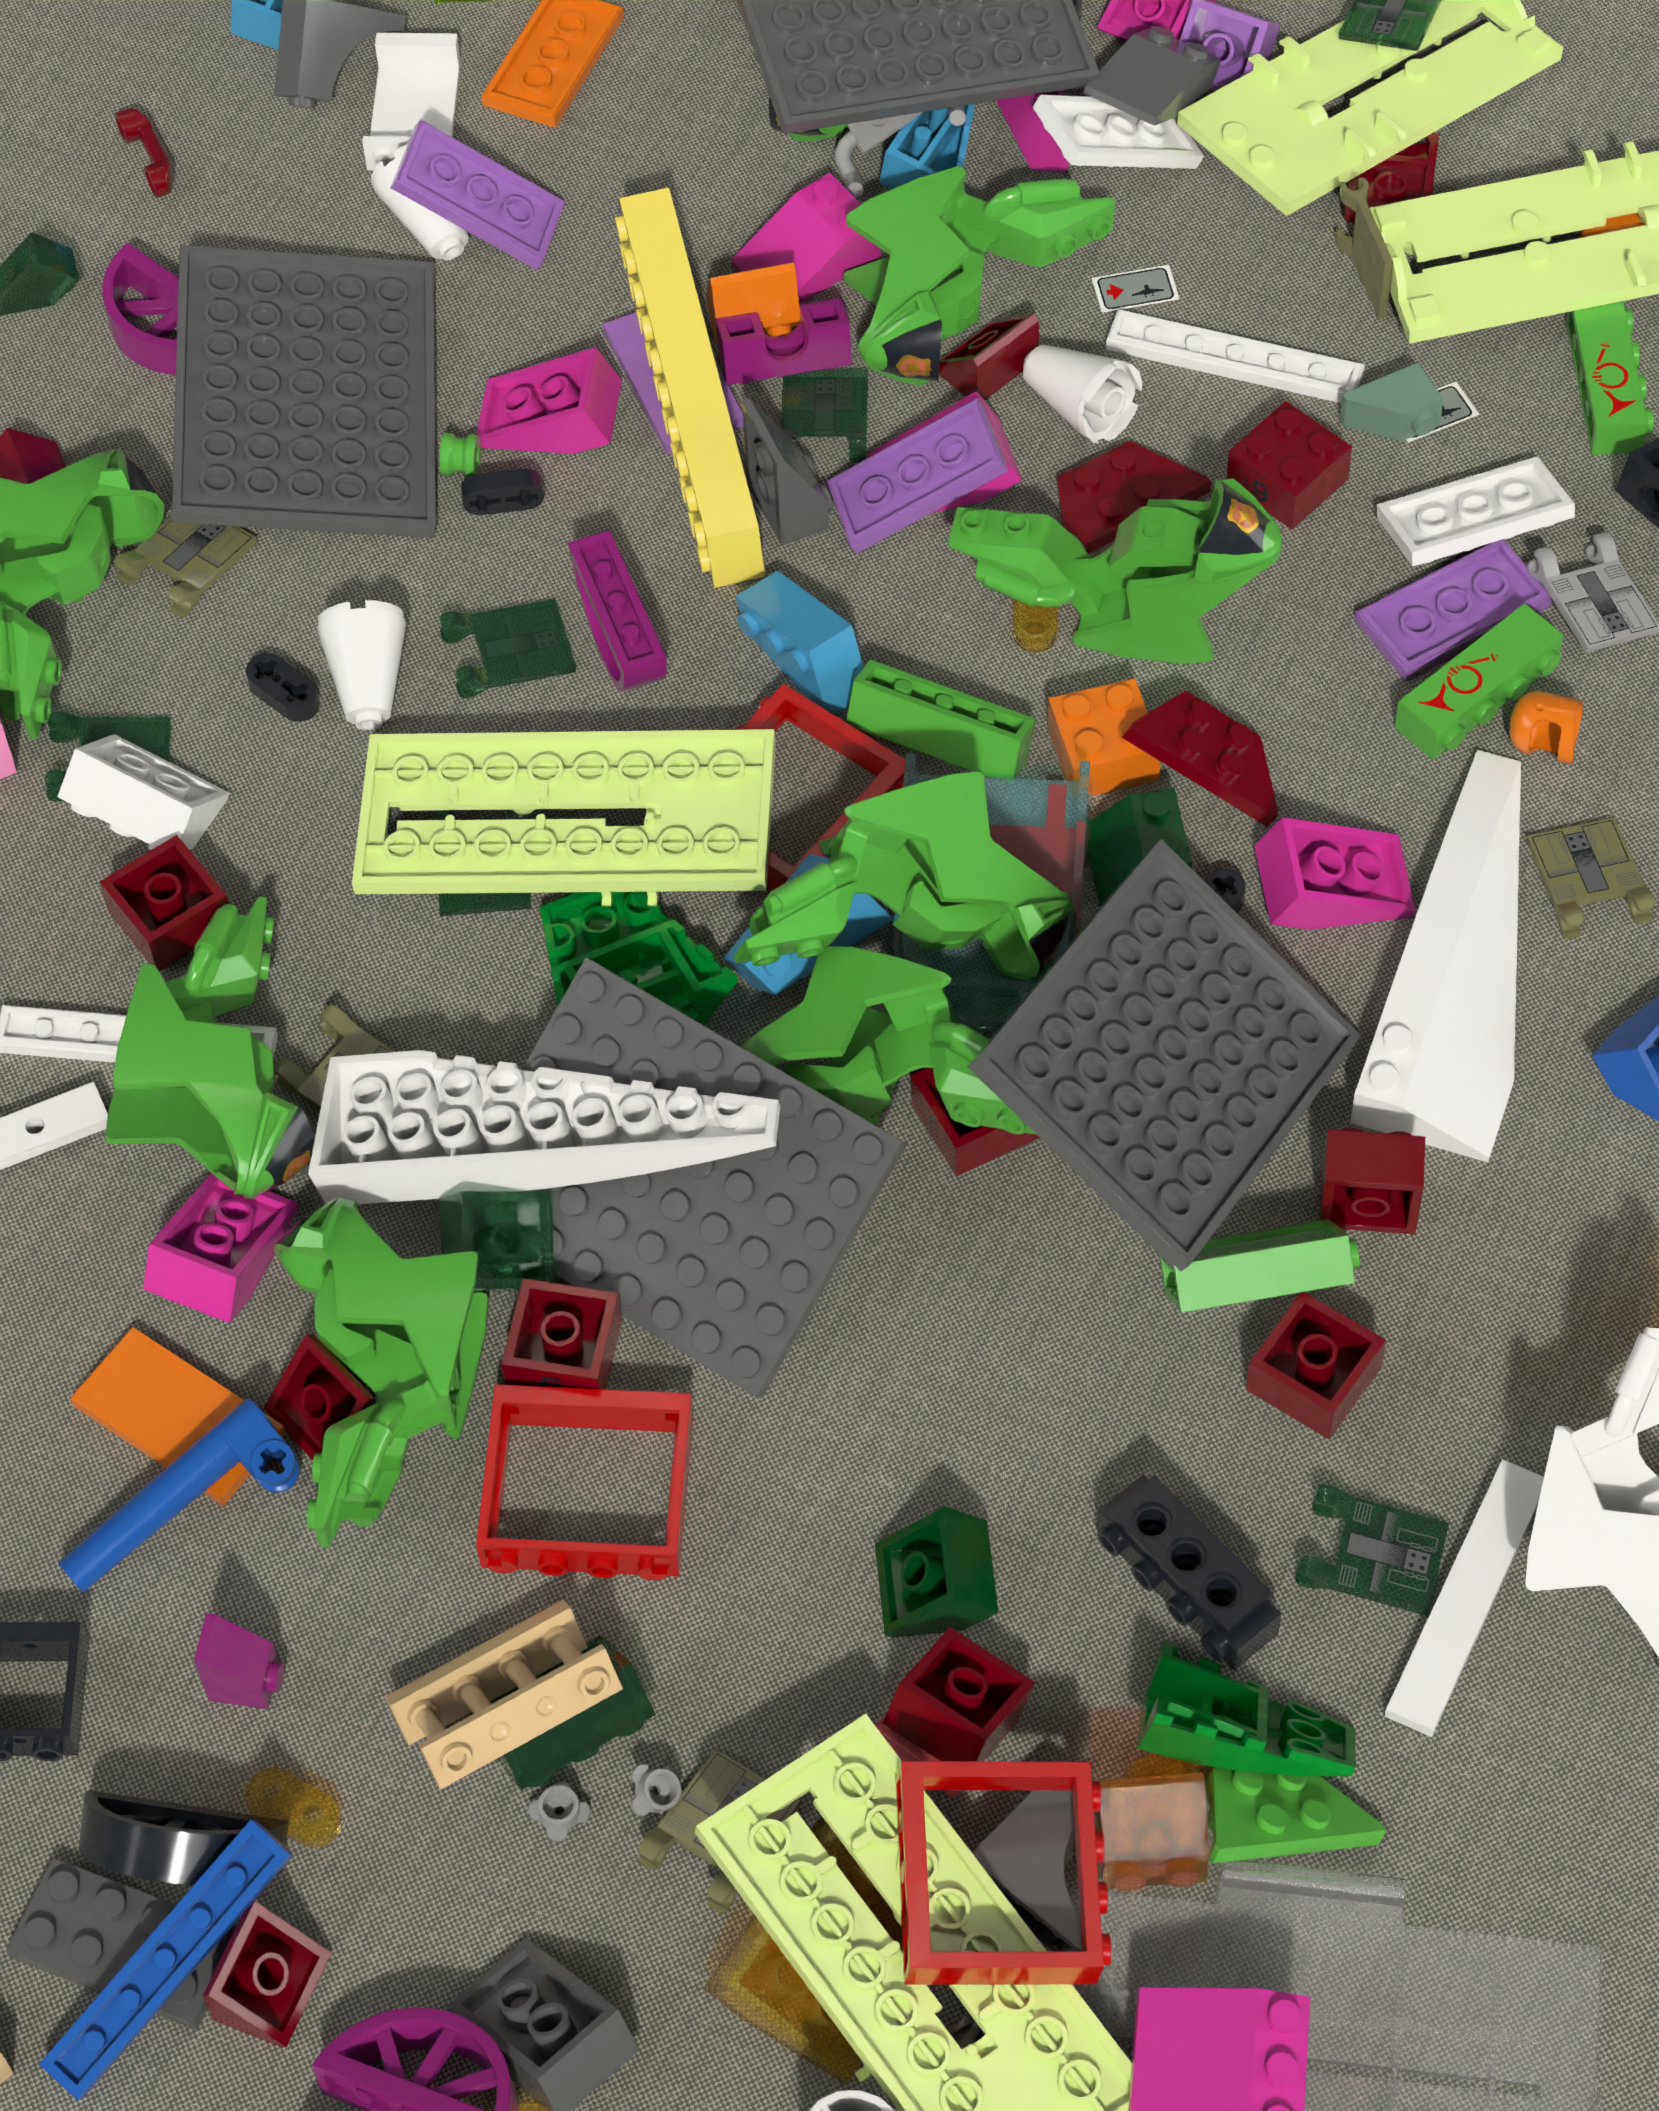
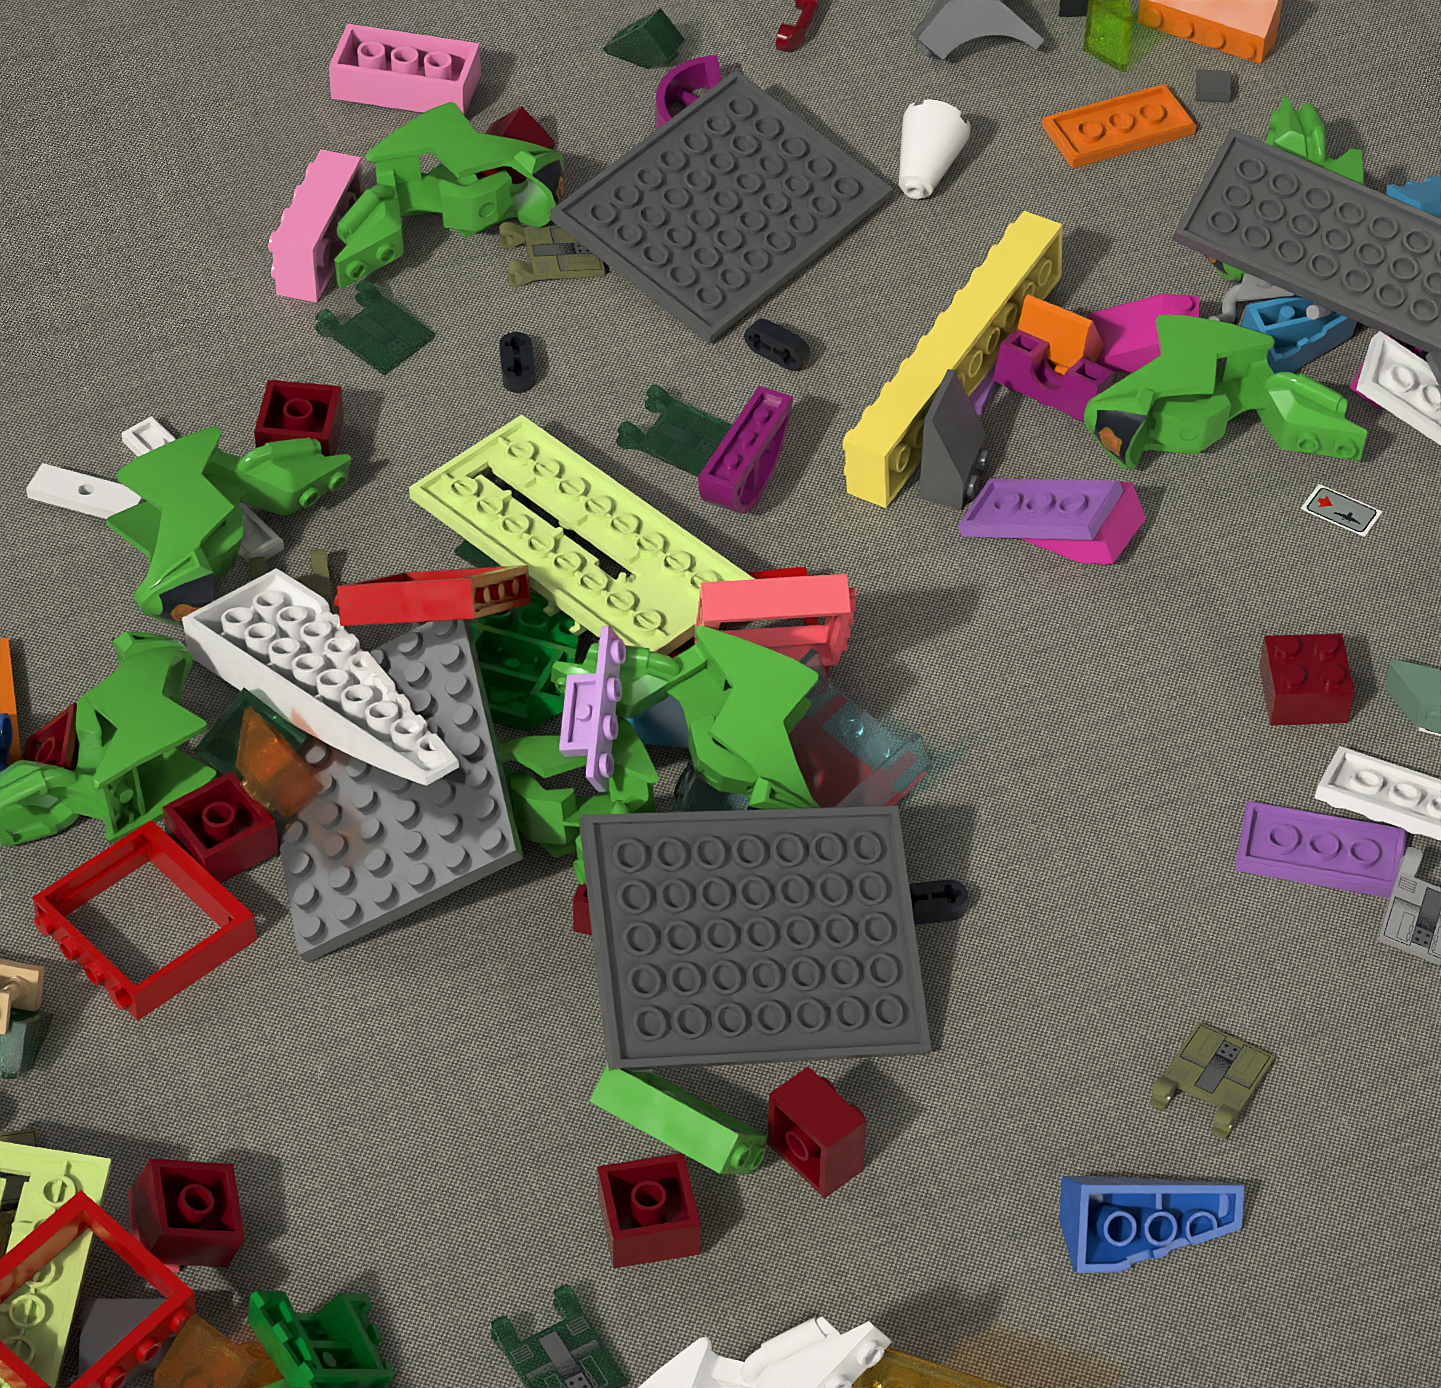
camera: 40 degrees right, 10 degrees down
white slope [57,734,230,850] -> none
dark pink slope [143,1173,299,1323] -> none
white cone [317,600,406,730] -> none
white panel [362,33,461,170] -> none
medium lavender tile [390,119,565,270] -> none
bright green wheel [440,432,481,477] -> none
dark pink slope [476,347,622,454] -> none
dark azure wedge [735,570,864,715] -> none
clear green flag [781,369,868,463] -> none
bright green brick [846,659,1036,785] -> none
dark green slope [875,1506,999,1638] -> none
dark red slope [939,313,1039,400] -> none
bright green piece [948,478,1282,664] -> none
clear yellow plate [1013,600,1059,653] -> none
white cone [1023,345,1142,443] -> none
orange brick [1048,678,1160,801] -> none
dark red wing [1057,441,1211,554] -> none
dark green slope [1083,788,1192,906] -> none
black brick [1097,1475,1282,1671] -> none
white tile [1106,309,1365,403] -> none
dark red wing [1121,690,1278,827] -> none
dark pink slope [1254,817,1416,930] -> none
white wedge [1350,750,1521,1162] -> none
bright green brick [1395,603,1563,760] -> none
orange helmet [1509,691,1584,765] -> none
none -> clear orange slope [236,706,324,819]
none -> red window [334,565,531,626]
none -> lavender bracket [559,626,626,792]
none -> coral window [694,574,857,667]

